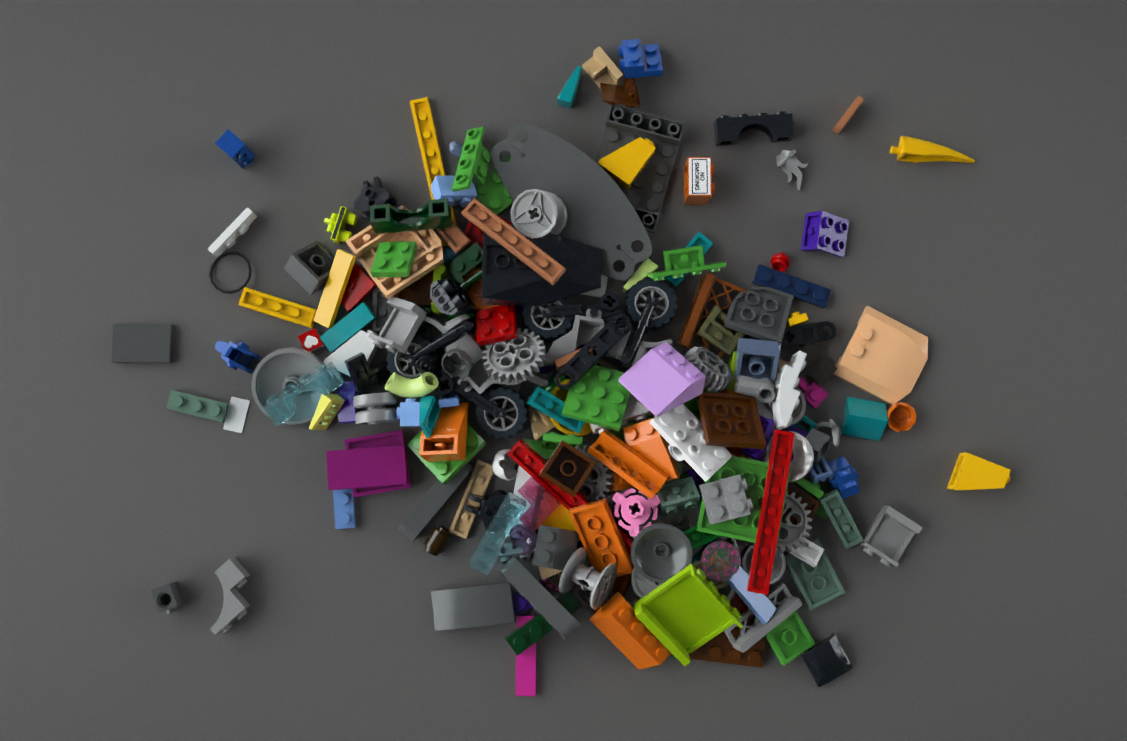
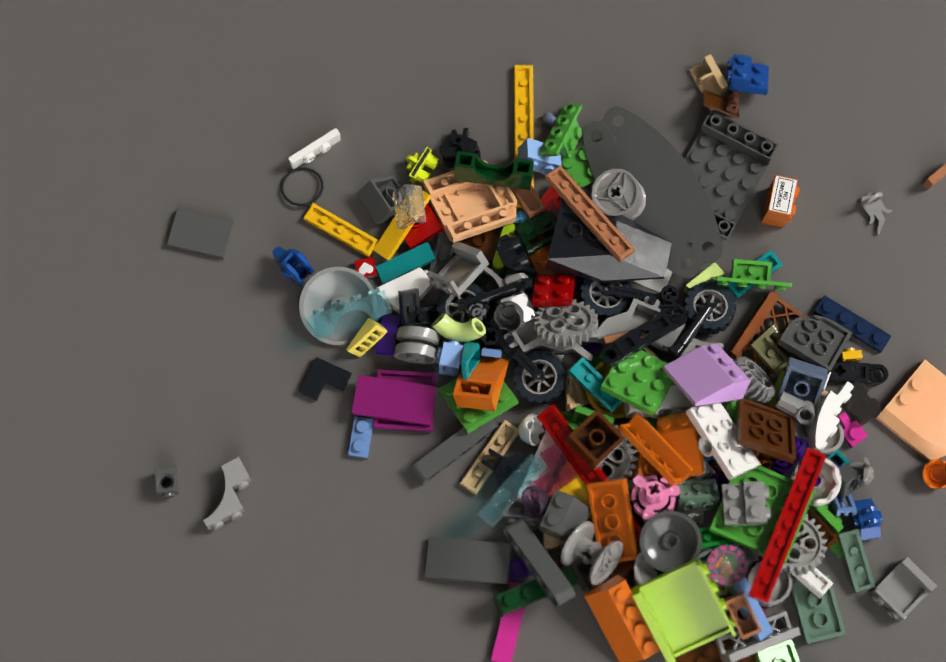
camera: 10 degrees right, 10 degrees down
sand green plate [166,390,229,423] -> none
blue brick [215,129,255,169] -> none
white sticker [223,397,250,433] -> none
bright green plate [370,242,418,277] -> none
dark brown brick [424,525,451,556] -> none
teal slope [557,66,582,109] -> none
yellow slope [597,137,656,189] -> none
black arch [714,111,794,146] -> none
red plate [771,252,790,272] -> none
dark purple bracket [801,211,849,257] -> none
teal slope [841,396,888,441] -> none
none -> black tile [299,357,352,401]
none -> clear bracket [393,184,426,229]
none -> nougat piece [725,591,762,639]

